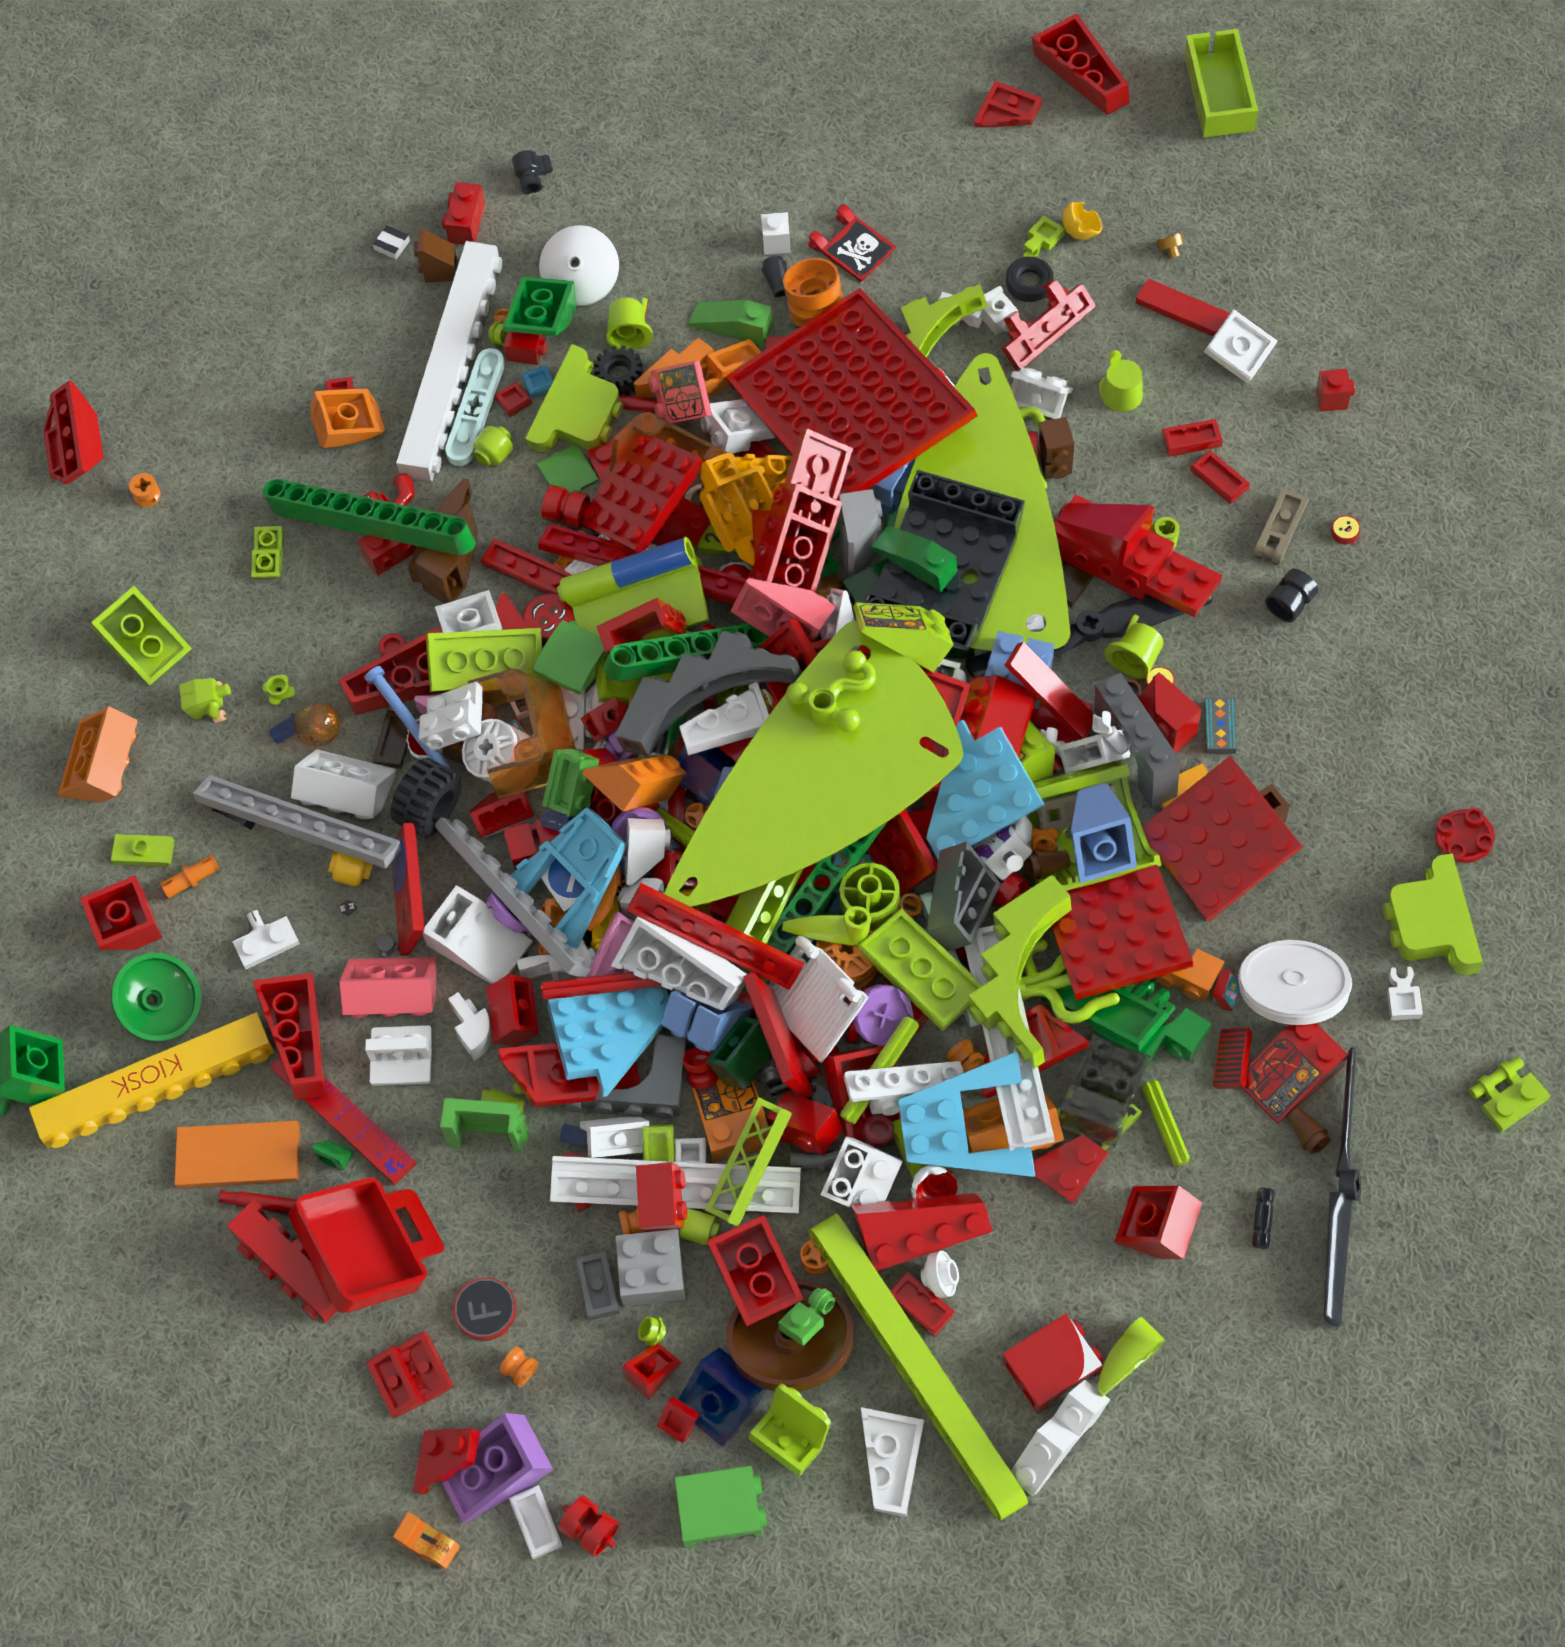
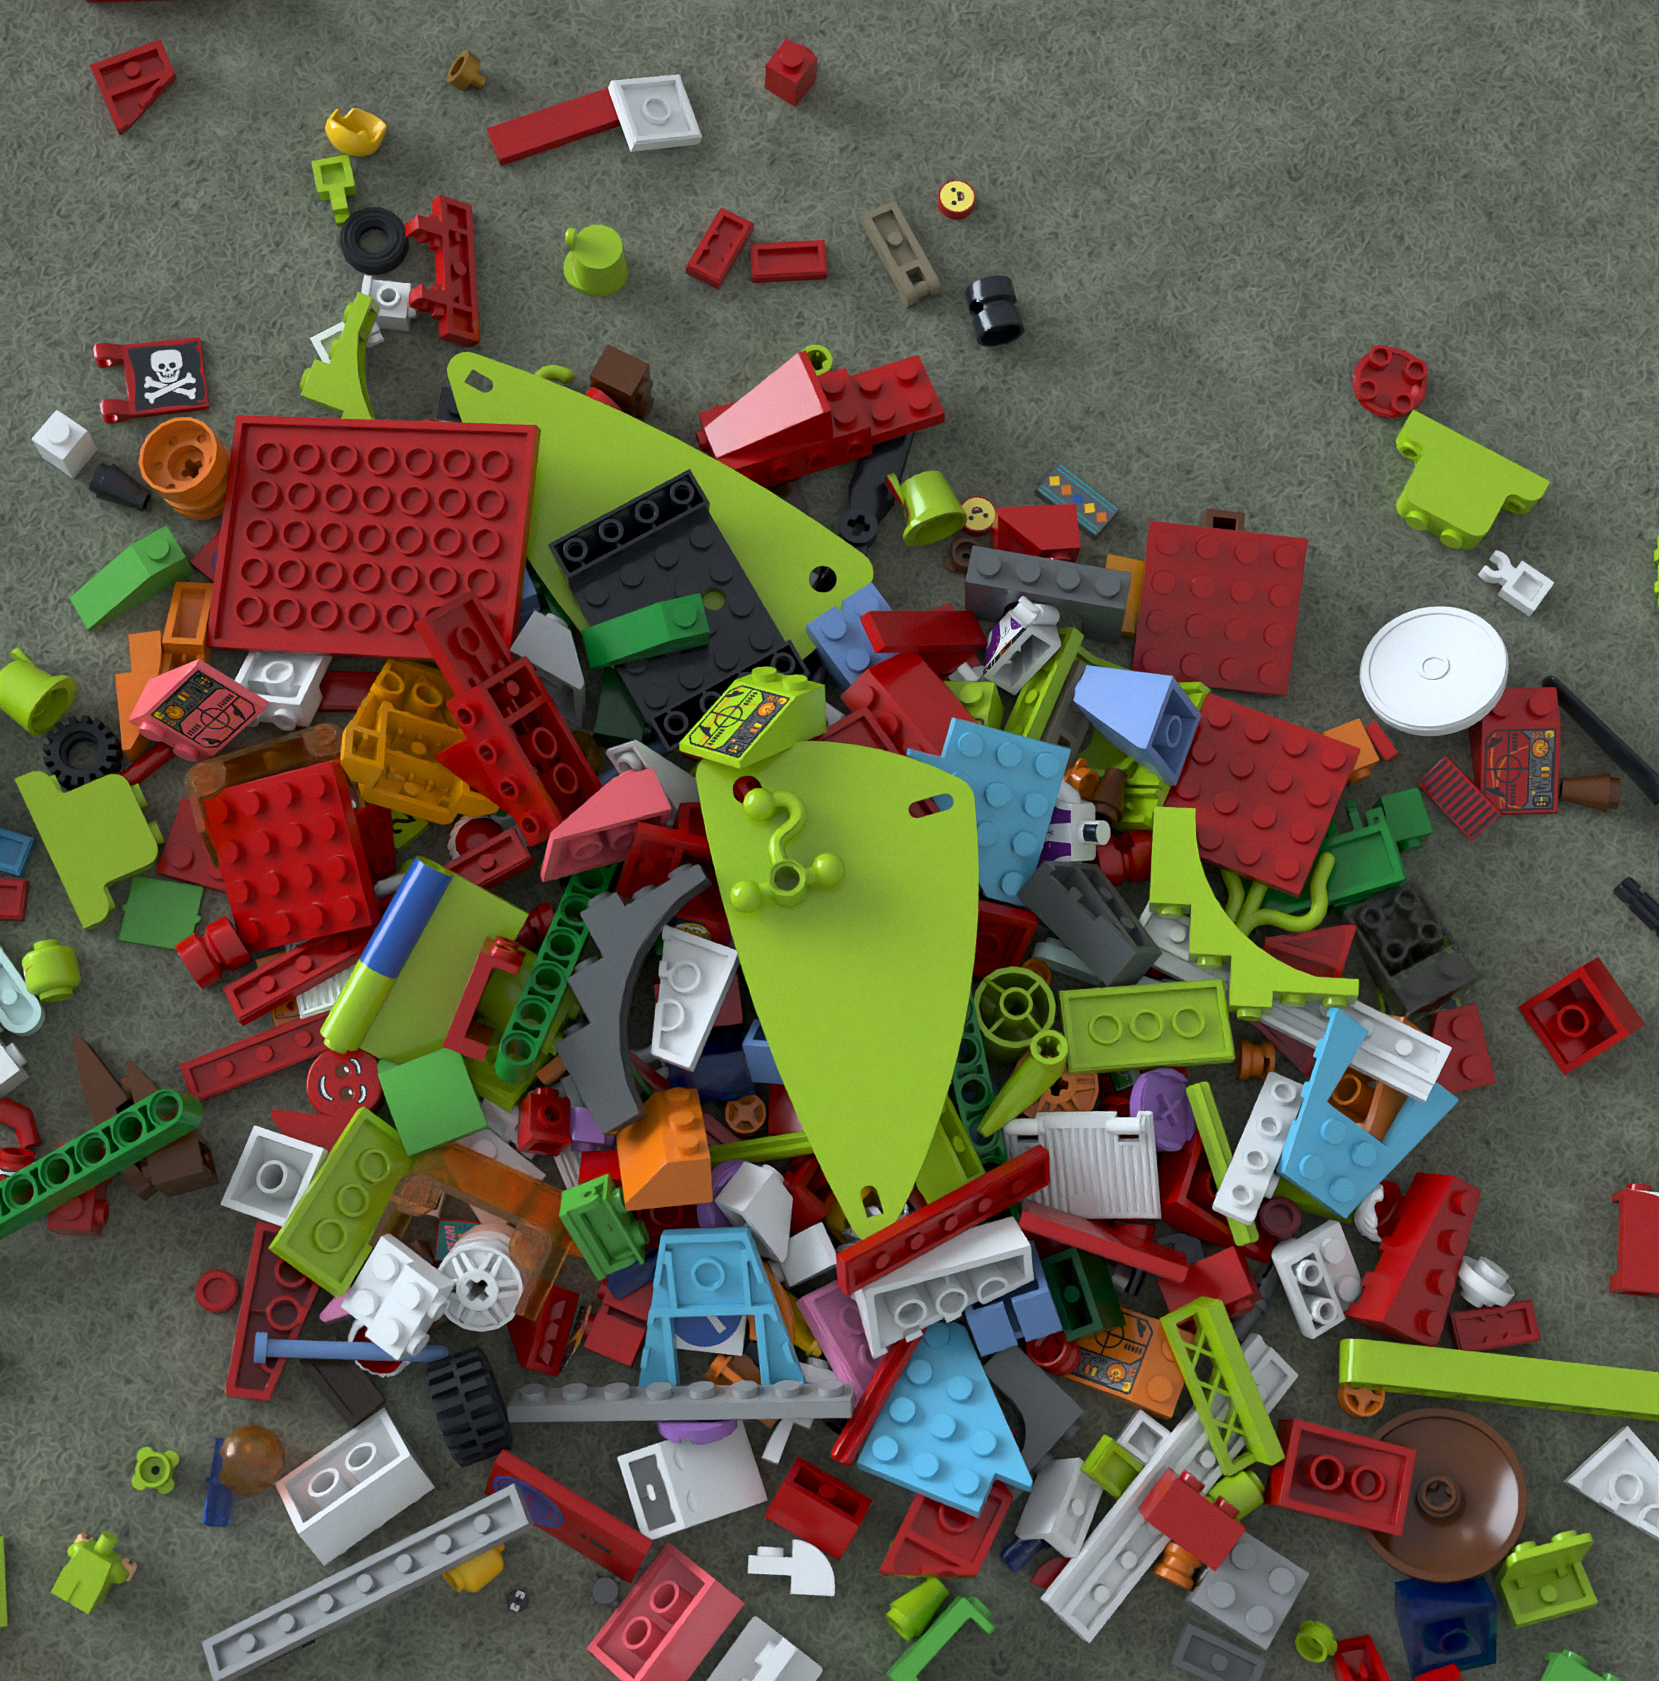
camera: 65 degrees left, 10 degrees up
bright green plate [778,1288,835,1346] -> none
white bracket [1011,368,1073,419] -> none
lime axle [1143,1080,1190,1167] -> none

